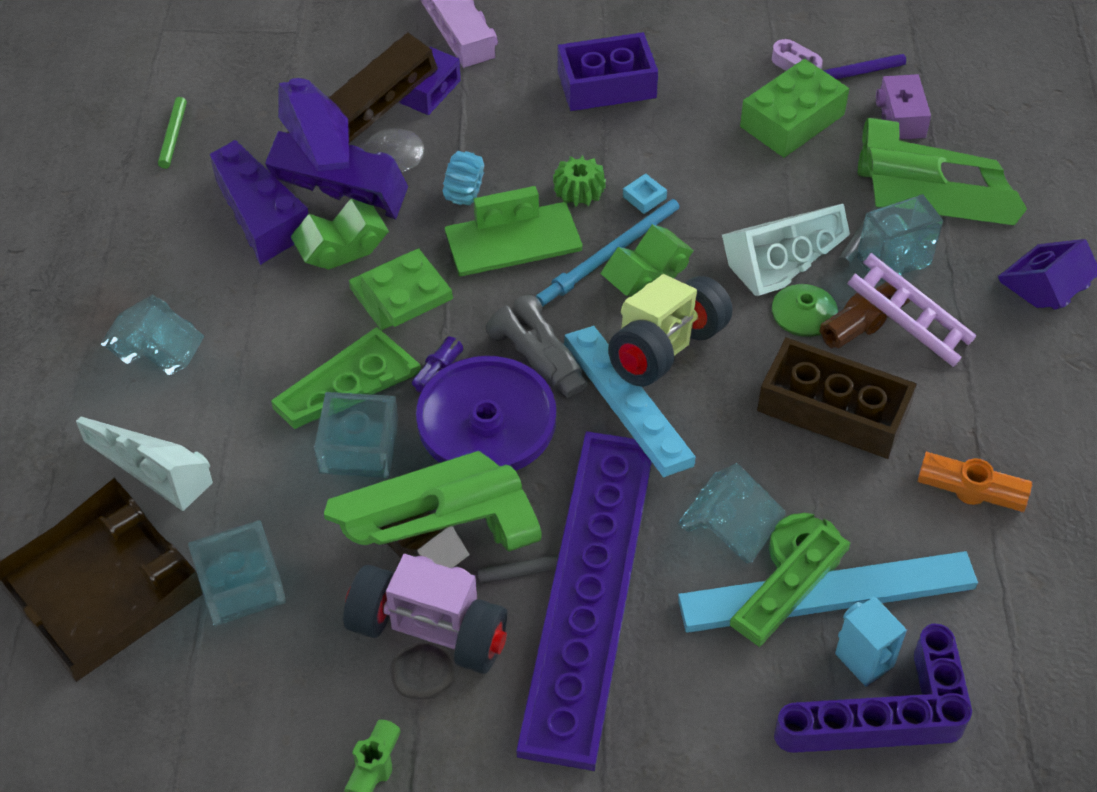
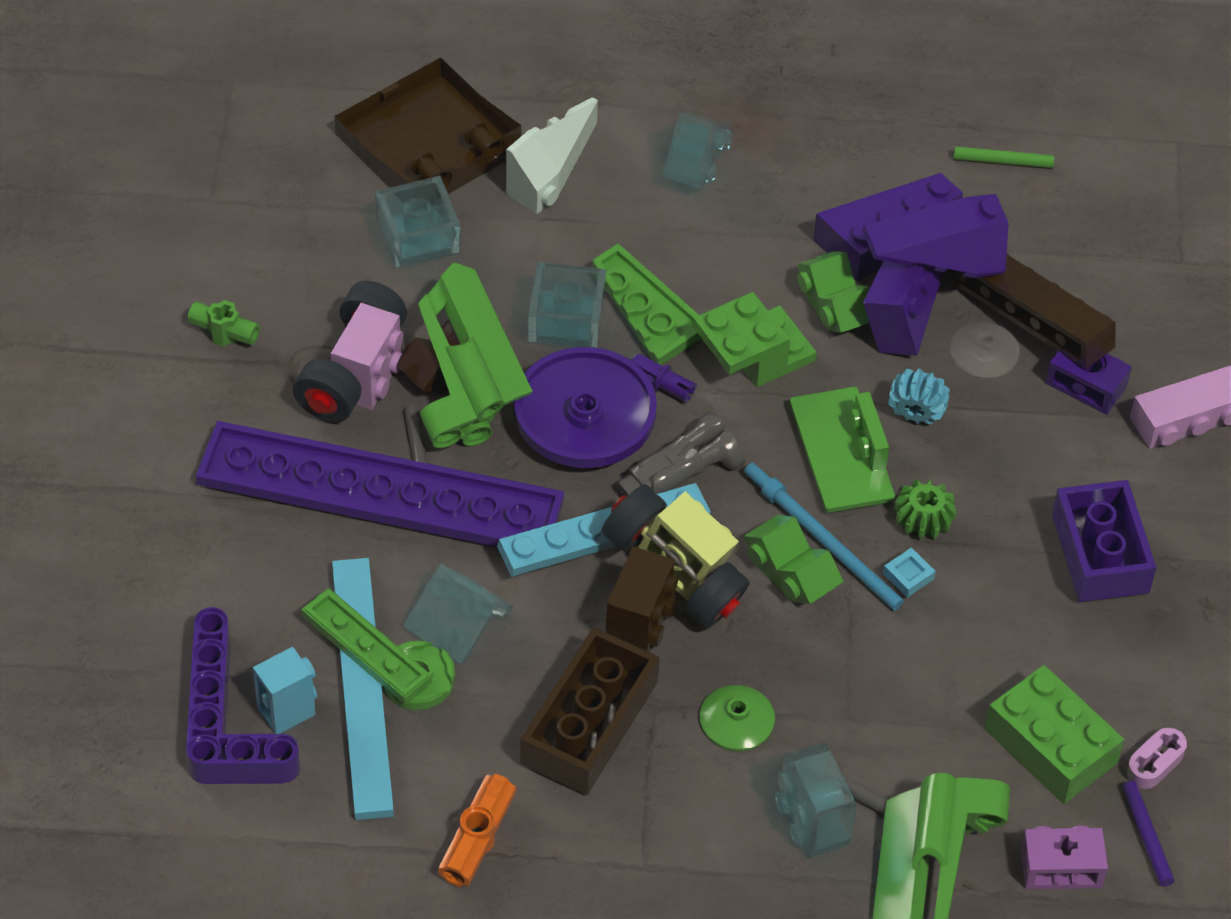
camera: 90 degrees right, 0 degrees up
light aqua wedge [722,204,850,296] -> none
reddish brown piece [819,282,910,349] -> none
lavender bar [847,253,976,367] -> none
none -> dark brown brick [606,546,679,653]

